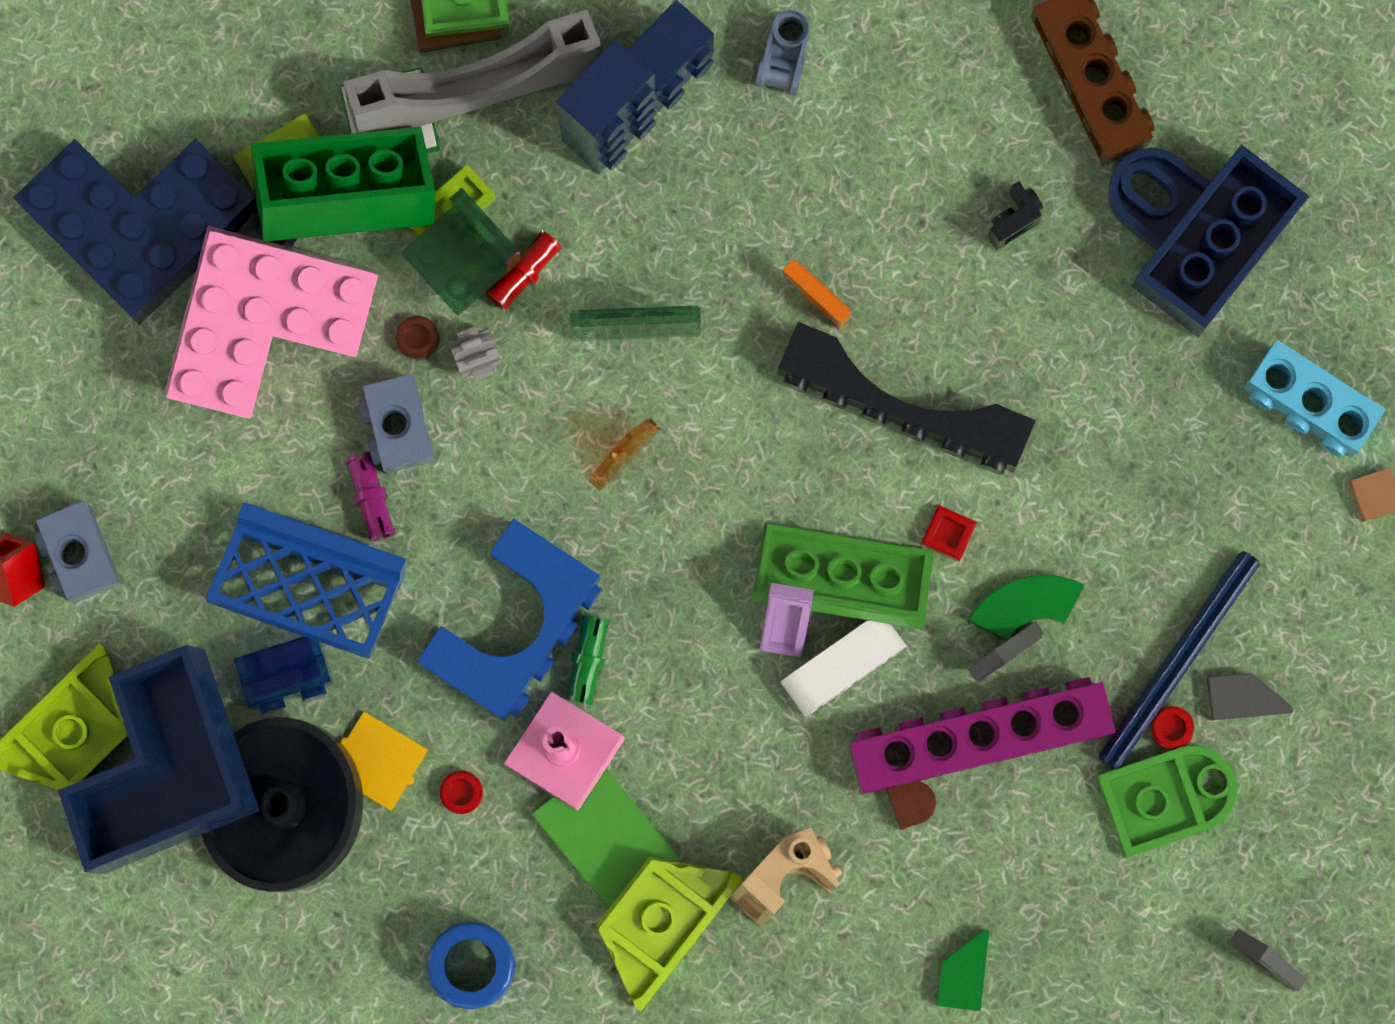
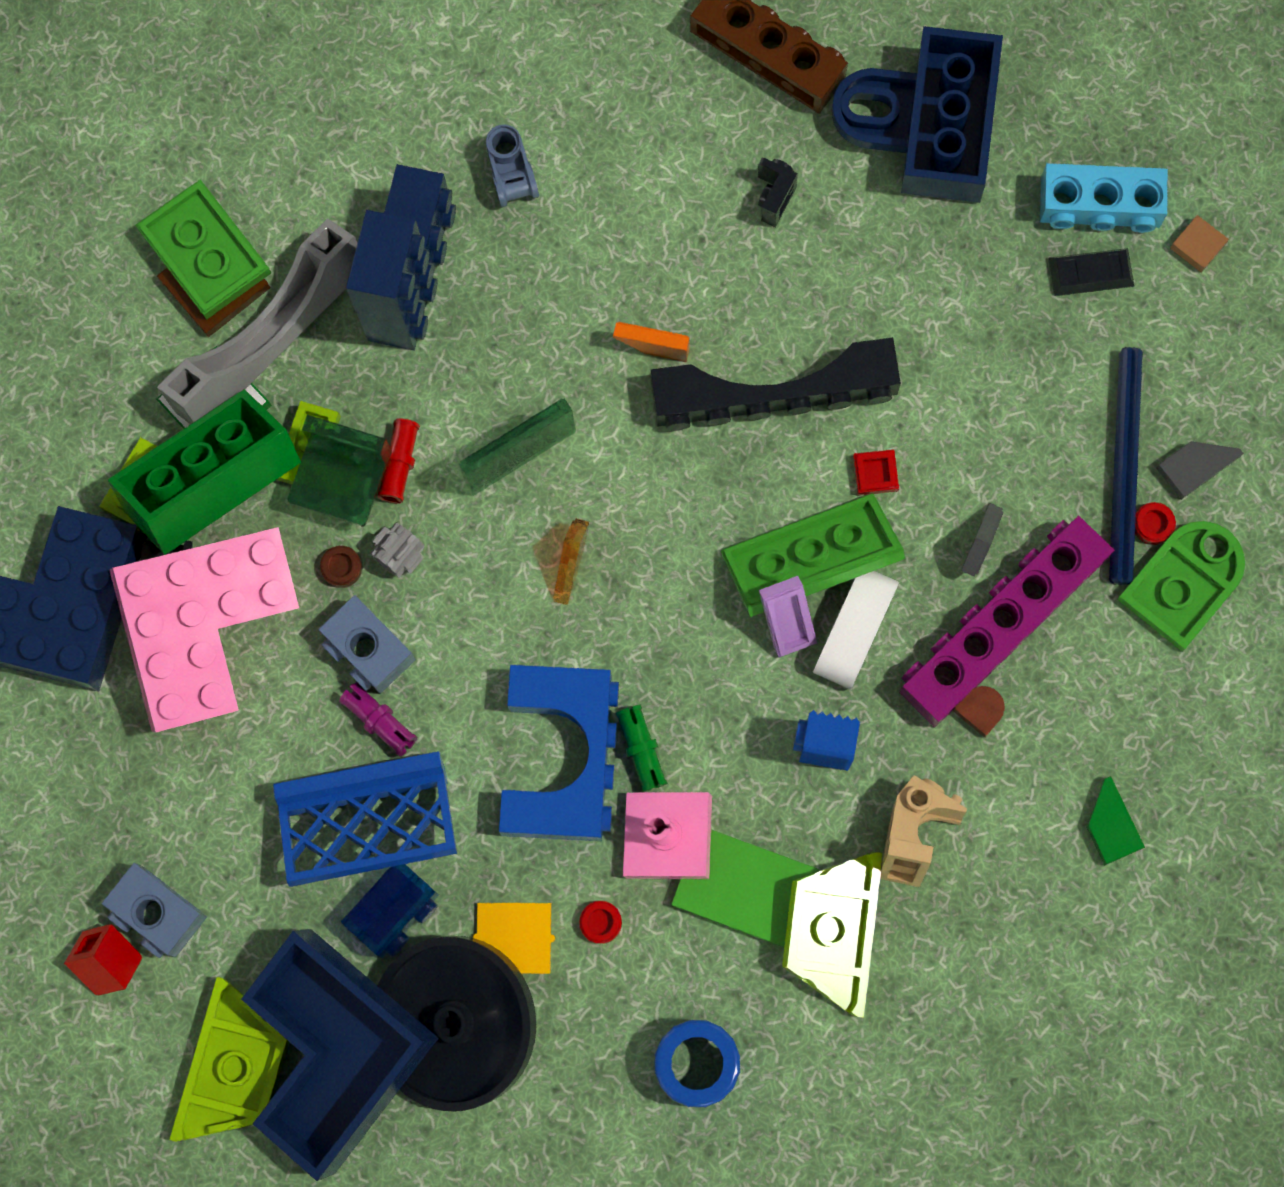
camera: 25 degrees left, 5 degrees down
green tile [968,575,1085,641] -> none
none -> blue brick [793,710,860,771]
none -> black tile [1048,248,1135,296]

